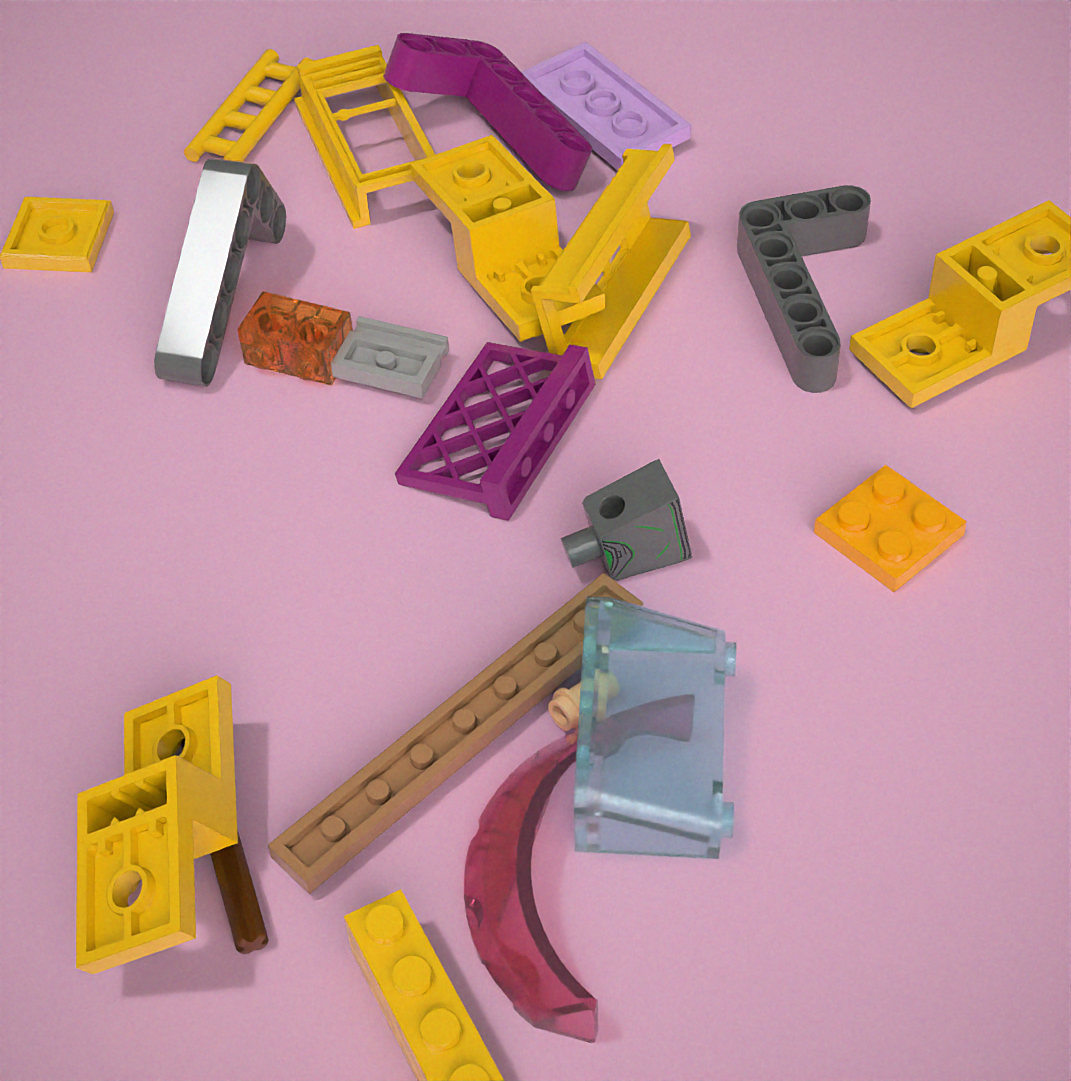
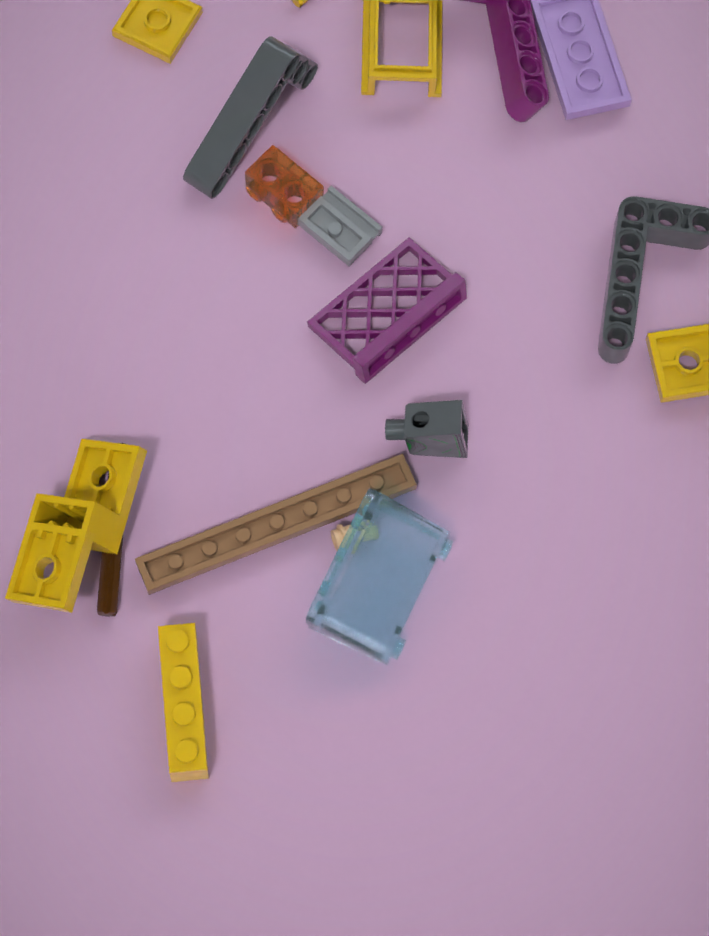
camera: 15 degrees right, 20 degrees up
yellow bracket [410,135,606,342] -> none
clear pink windscreen [464,696,693,1043] -> none
yellow piece [530,144,691,379] -> none
light orange plate [814,464,967,592] -> none

